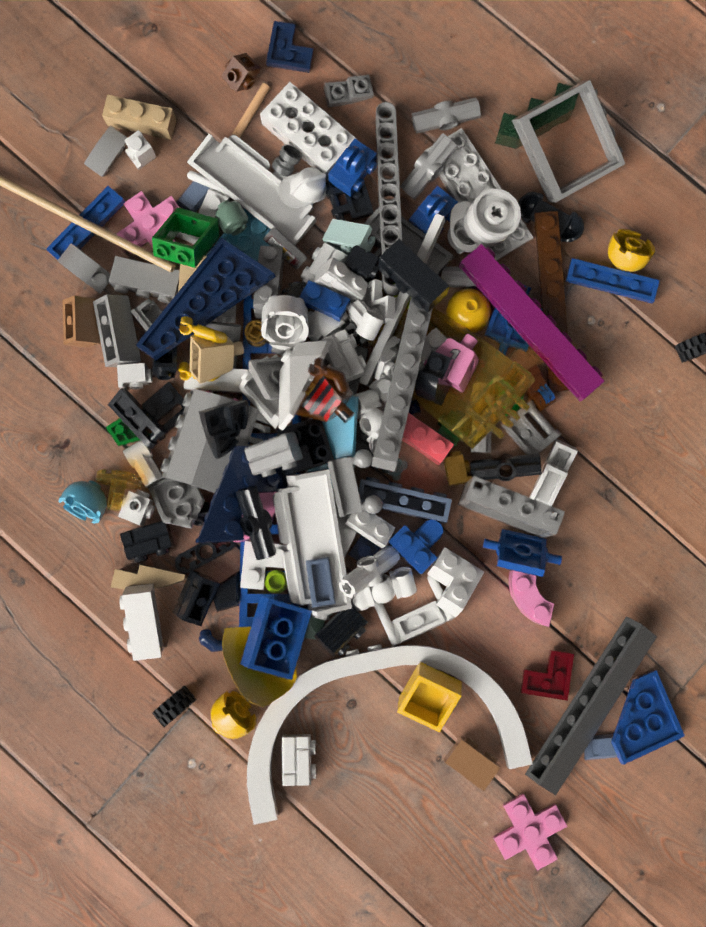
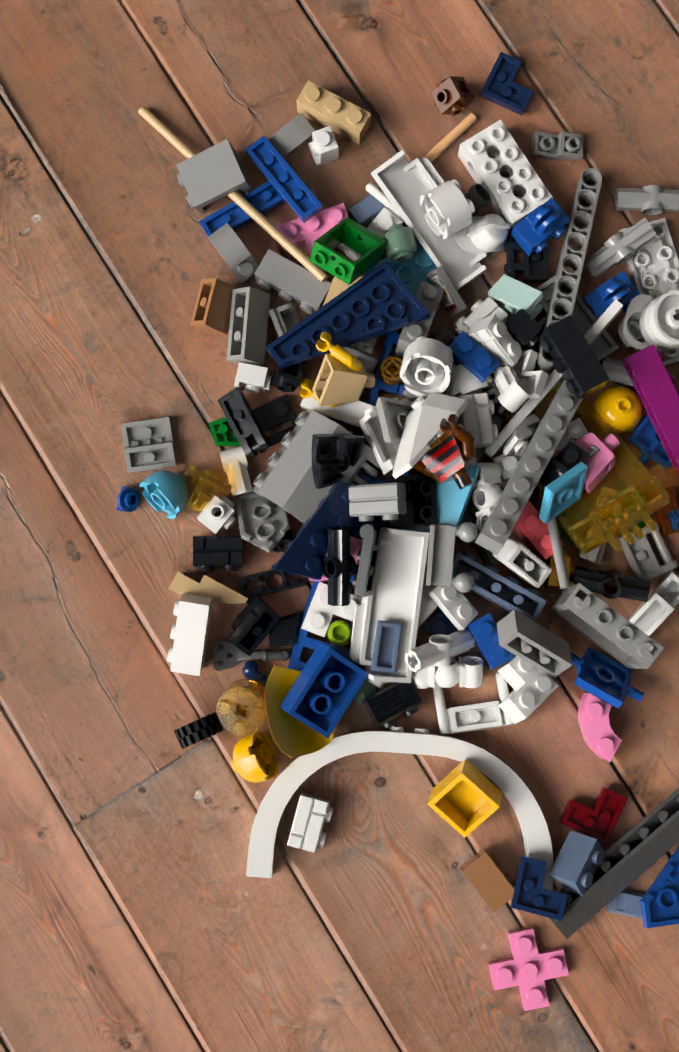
camera: 15 degrees right, 0 degrees up
none -> blue plate [116,486,140,512]
none -> light grey slope [121,416,176,473]
none -> light grey panel [176,139,252,214]
none -> dark grey piece [212,639,290,671]
none -> clear yellow brick [216,679,267,737]
none -> blue plate [245,136,323,223]
none -> plate [353,524,382,597]
none -> white brick [420,179,475,239]
none -> white brick [493,537,552,588]
none -> light grey brick [497,609,572,678]
none -> dark blue plate [511,856,567,921]
none -> medium azure tile [539,461,588,523]
none -> light grey bar [547,517,570,589]
none -> sand blue brick [549,830,604,896]

